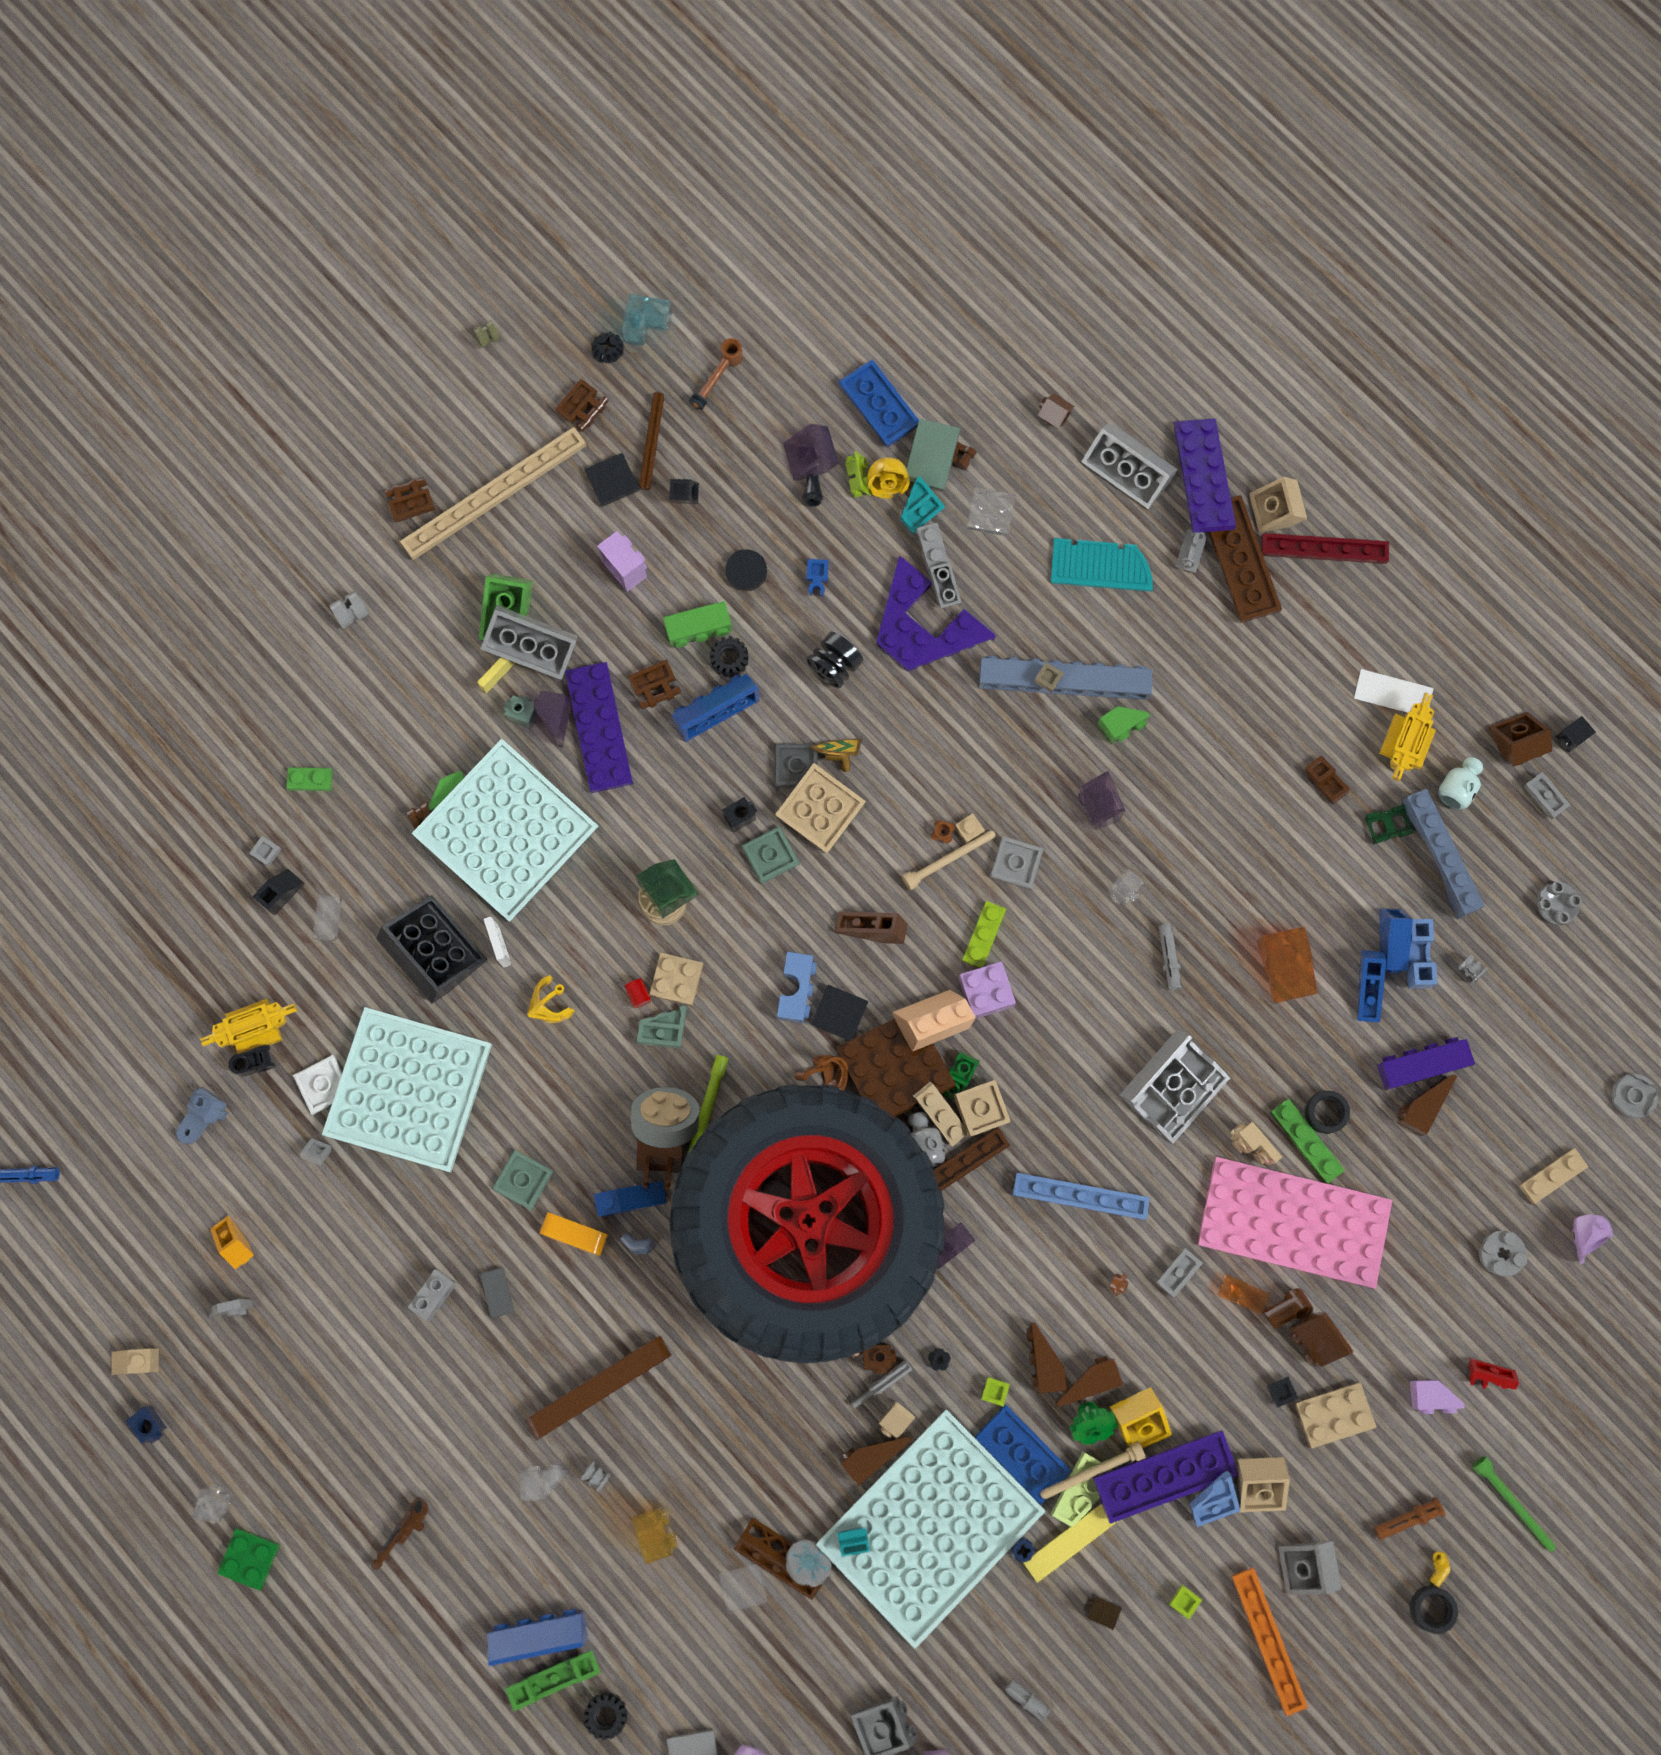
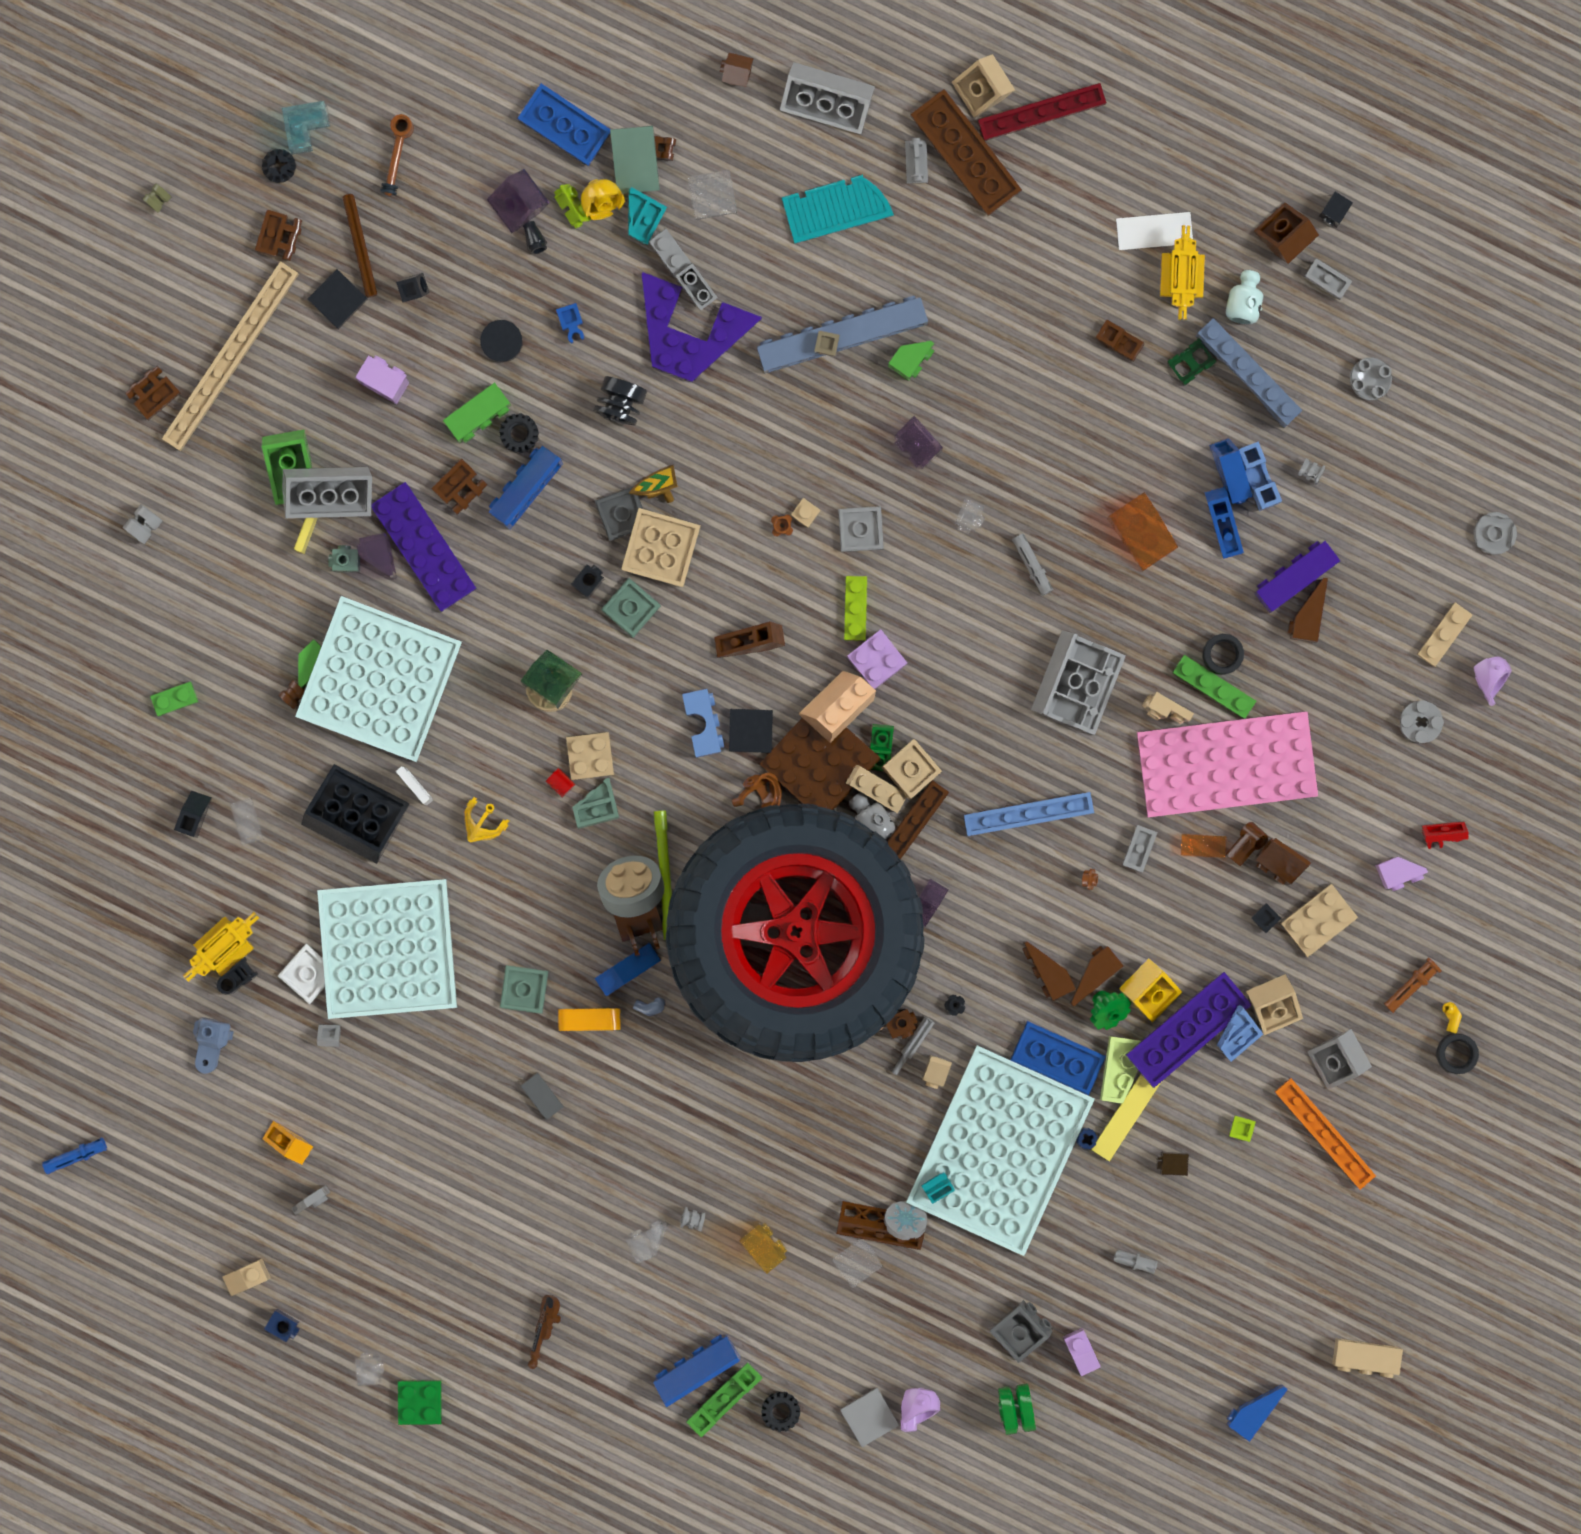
camera: 20 degrees left, 10 degrees up
light grey plate [249,836,281,867] -> none
light grey brick [408,1269,458,1321] -> none
reddish brown beam [525,1335,672,1441] -> none
reddish brown slope [840,1436,912,1486] -> none
tan piece [902,830,995,891] -> none
lime plate [981,1377,1010,1407] -> none
tan piece [1041,1441,1146,1499] -> none
dark purple plate [1174,418,1236,533] -> none
bright green piece [1472,1456,1556,1552] -> none

